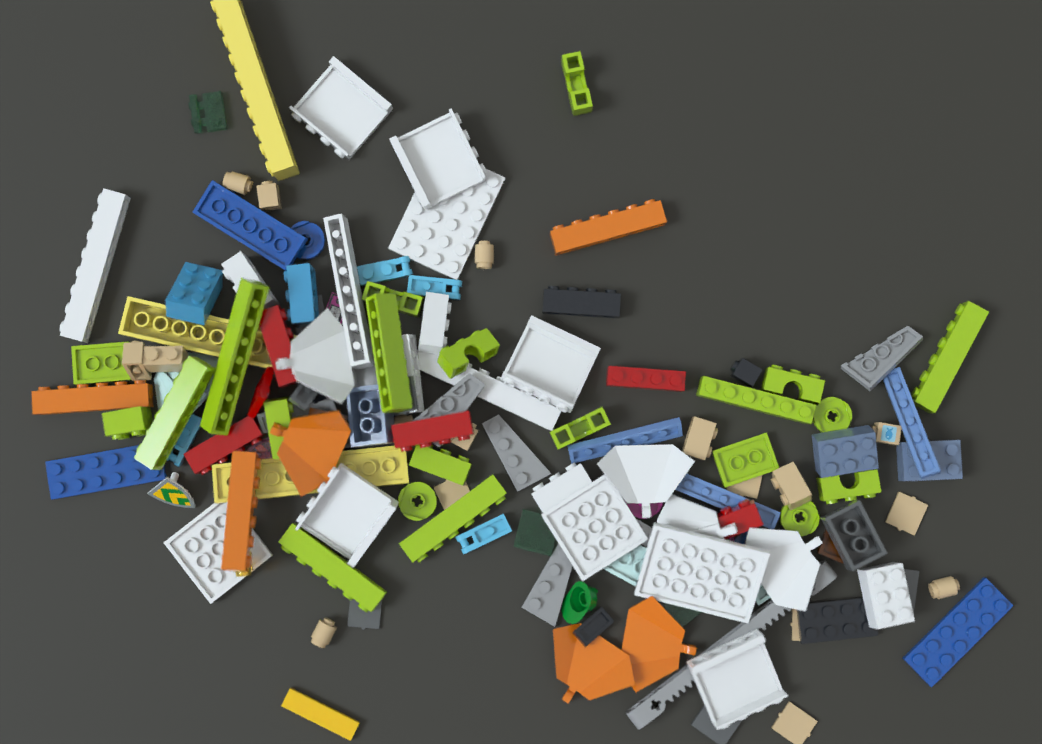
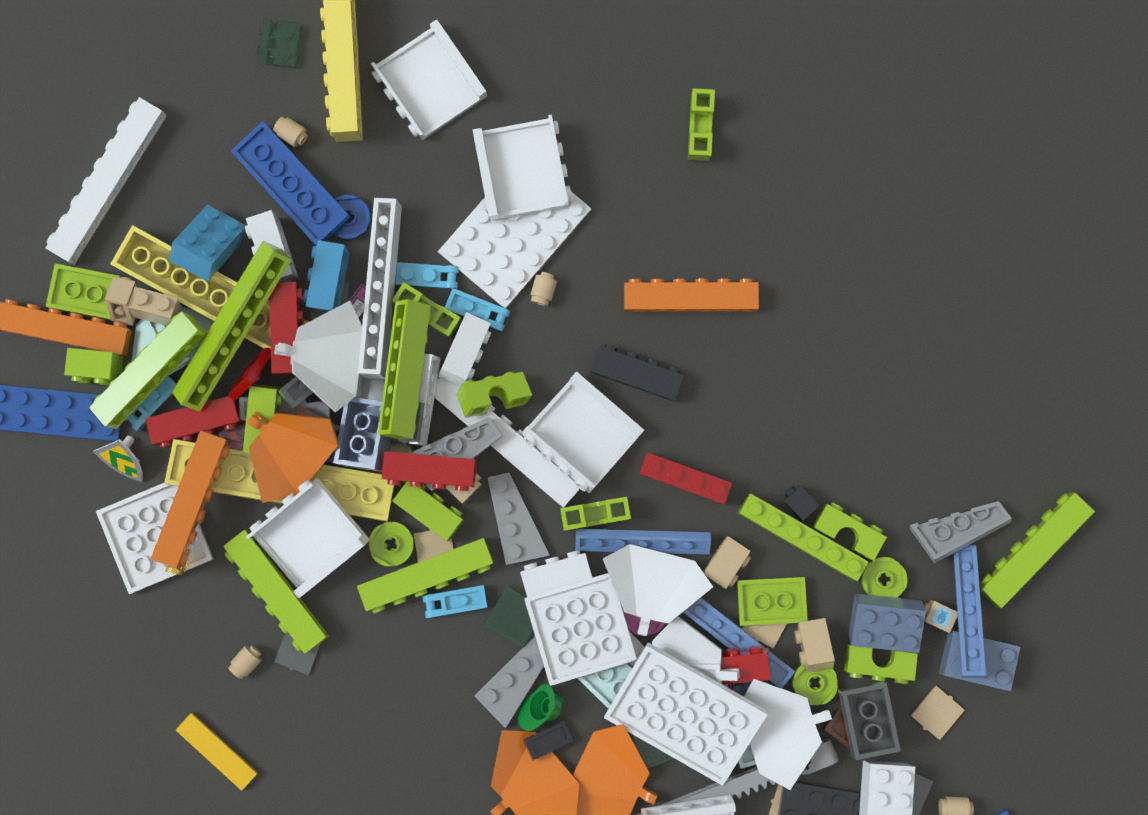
camera: 20 degrees right, 0 degrees up
tan brick [257,181,282,211] -> none

